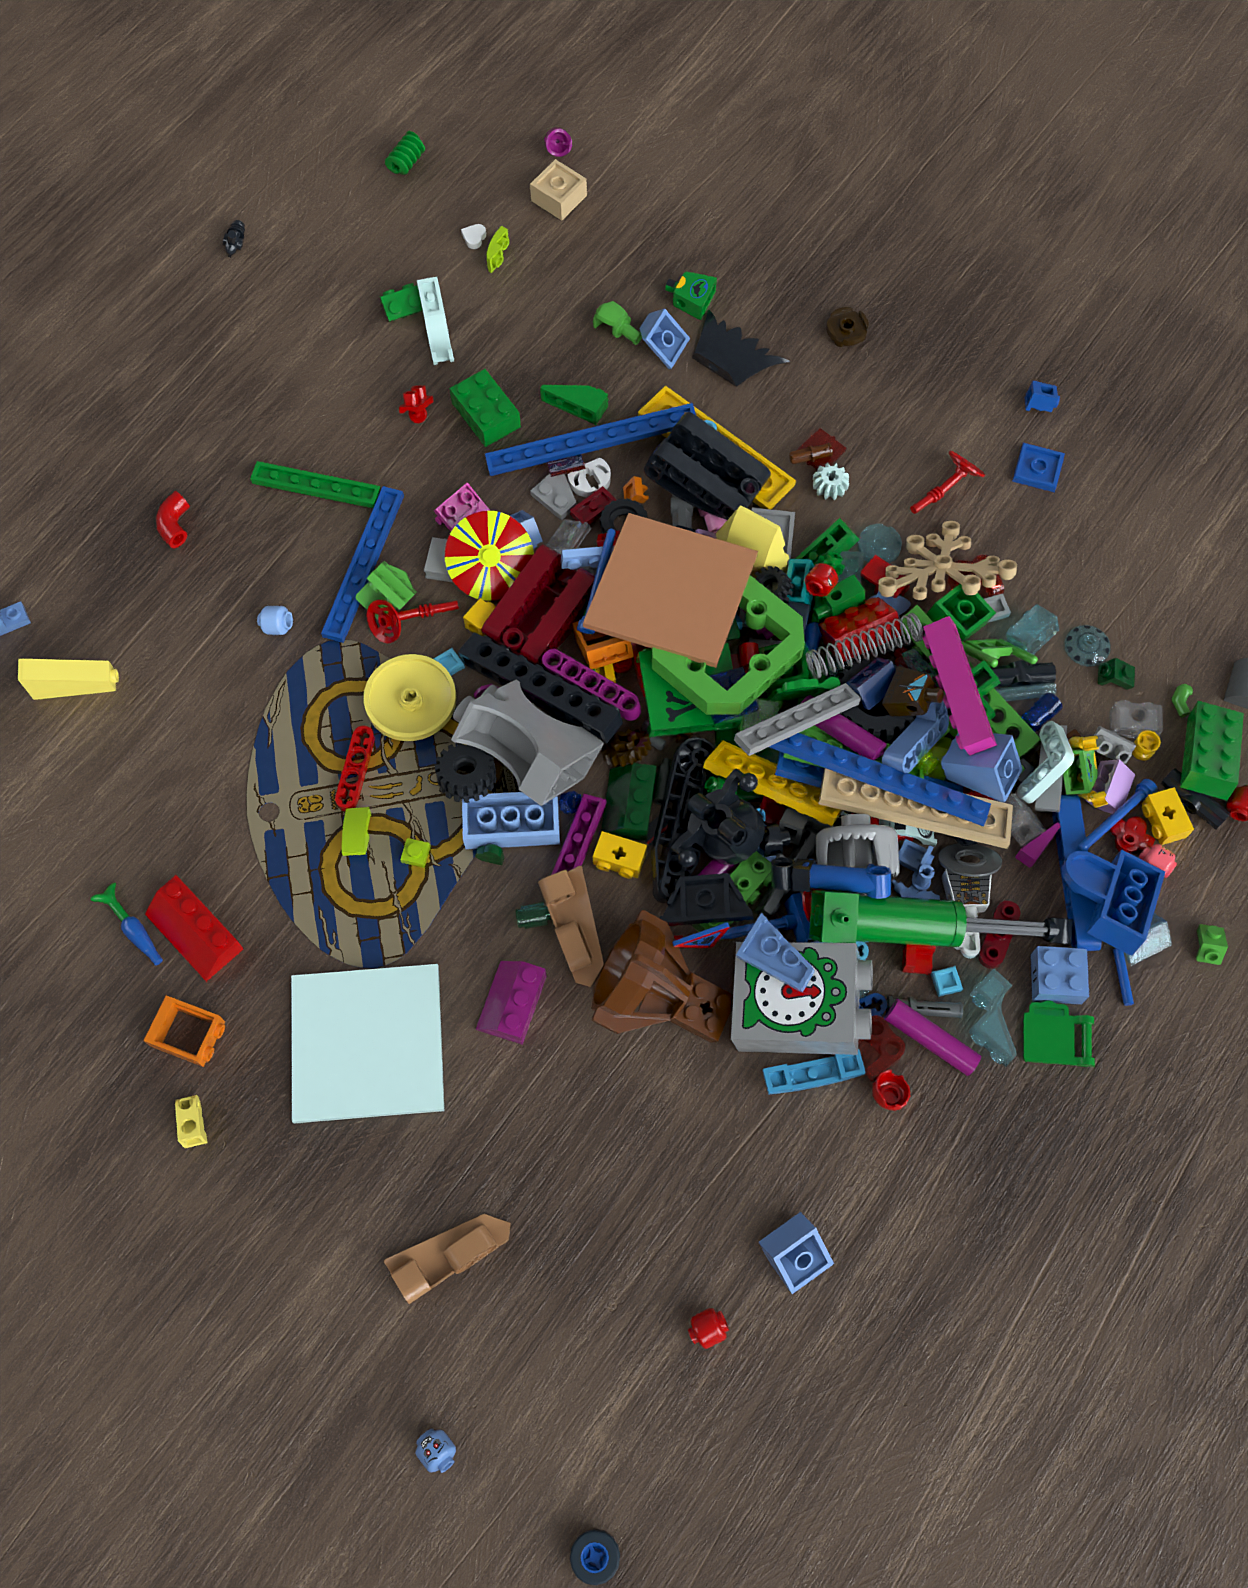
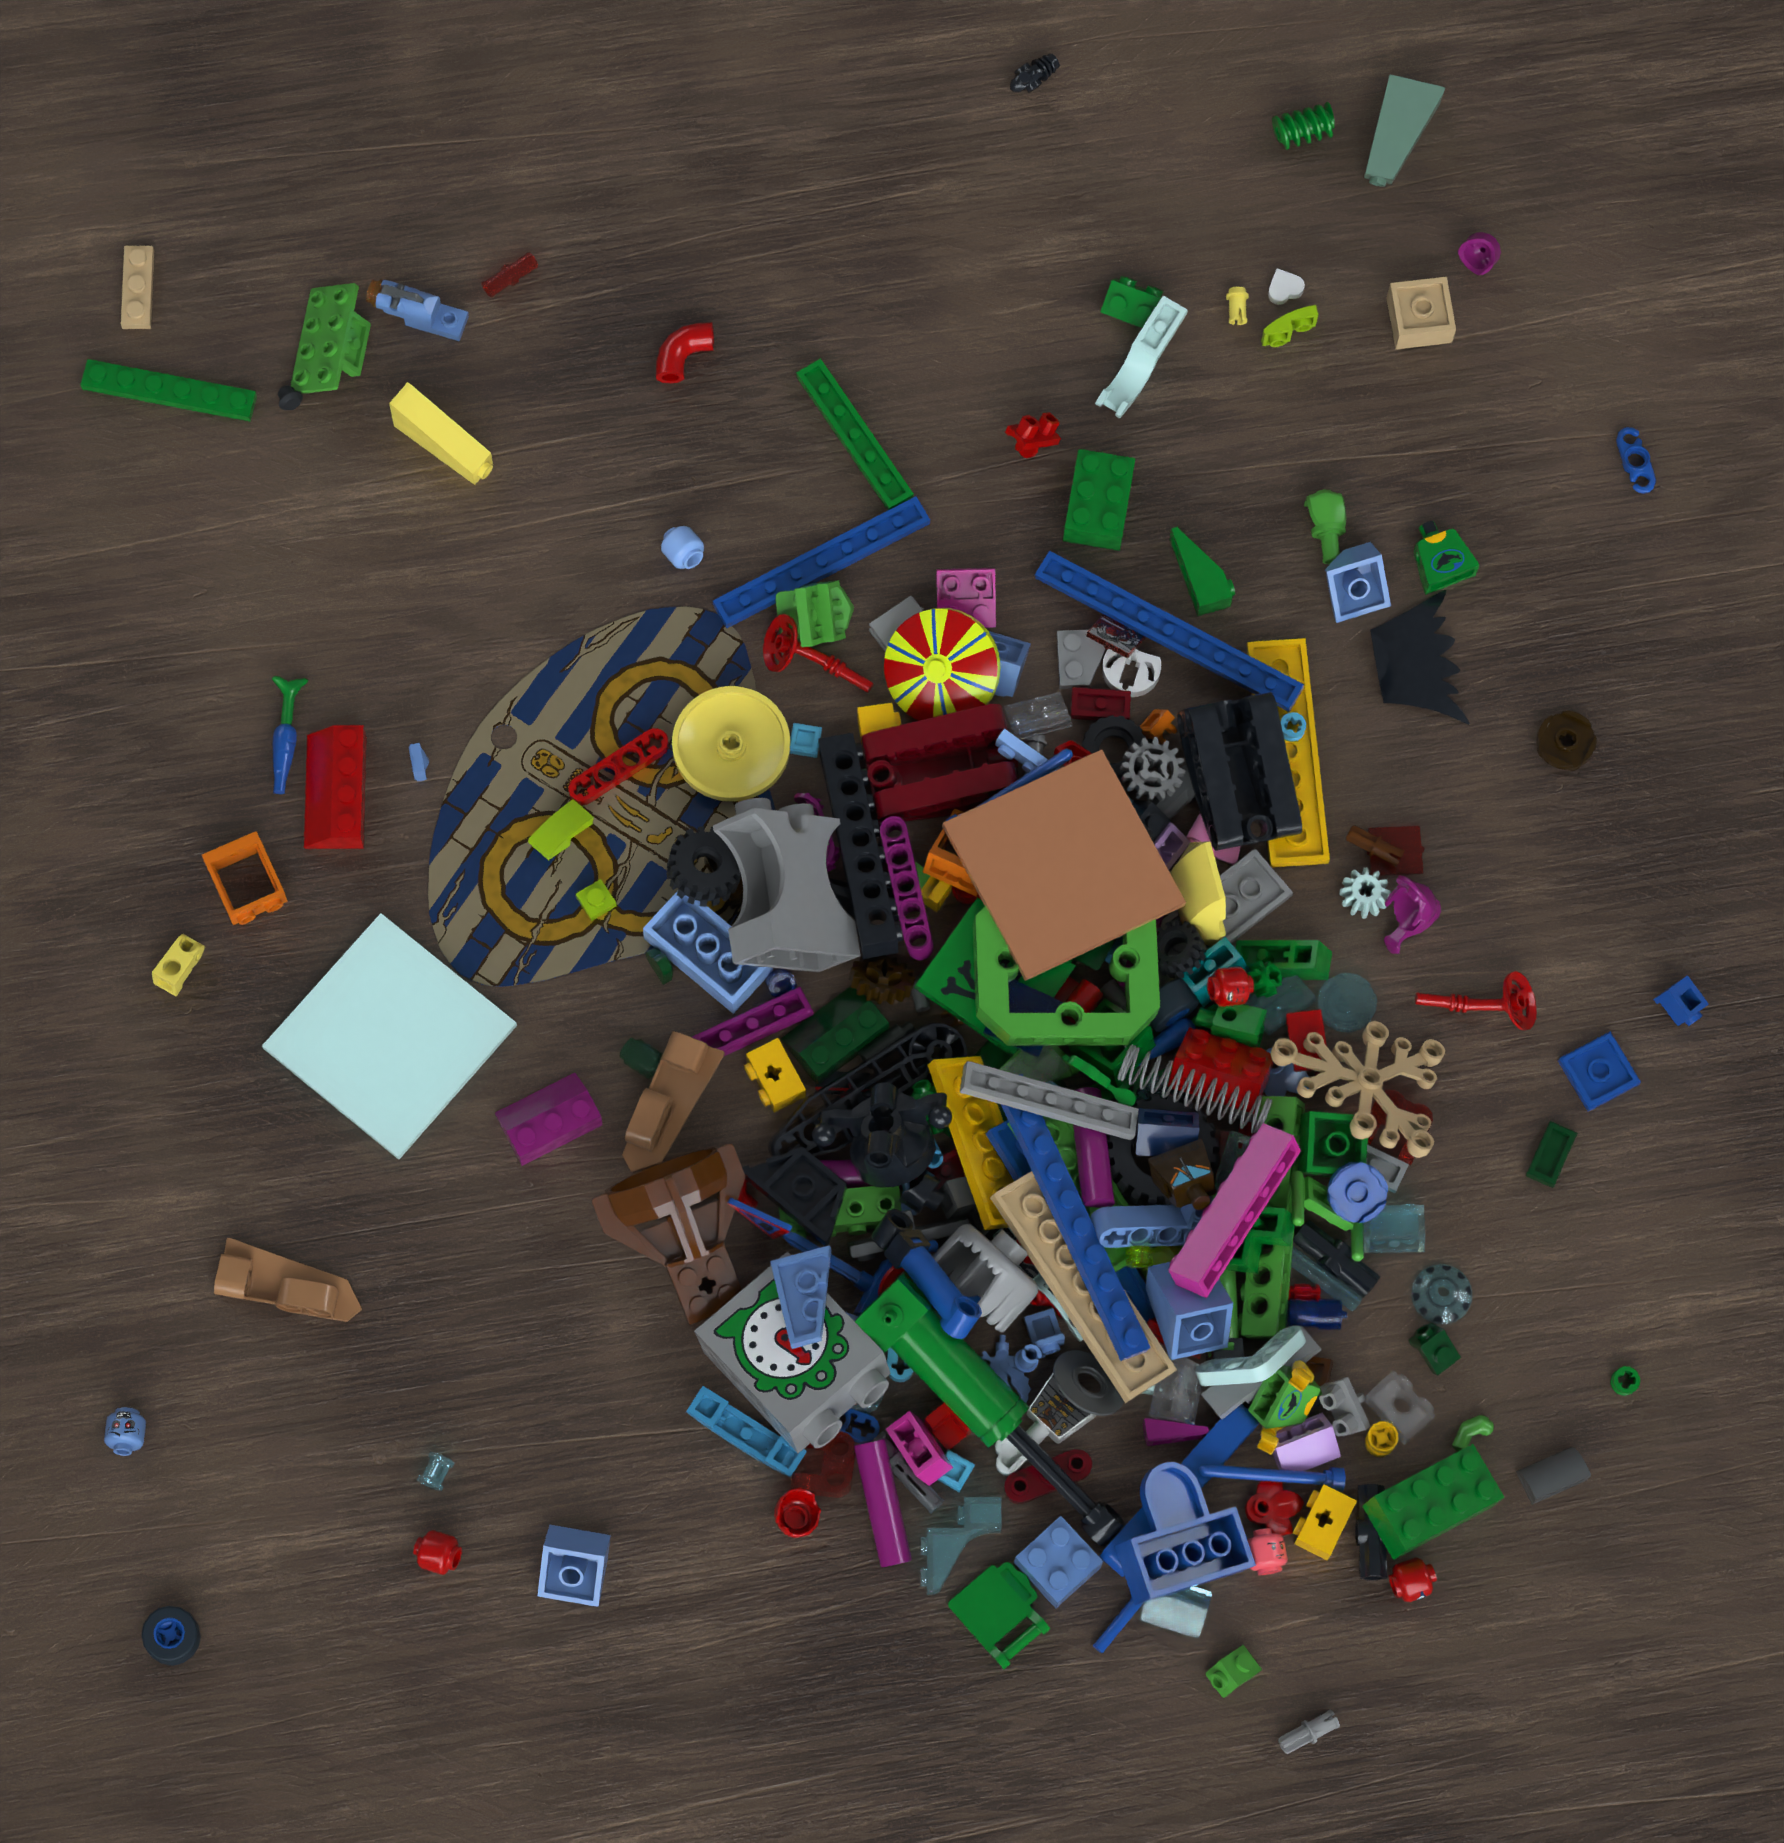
camera: 40 degrees right, 5 degrees up
none -> medium blue tile [409,743,429,781]
none -> clear light blue bush [417,1452,455,1492]
none -> clear red pin [482,252,538,298]
none -> dark pink brick [886,1411,953,1486]
none -> light grey gear [1120,737,1185,802]
none -> light yellow pin [1226,287,1249,325]
none -> red piece [1288,1284,1321,1302]
none -> tile [1327,1162,1388,1223]
none -> sand green slope [1364,74,1445,187]
none -> magenta piece [1384,875,1441,954]
none -> dark green tile [1525,1121,1578,1188]
none -> green bush [1610,1366,1640,1396]
none -> blue piece [1616,427,1656,494]

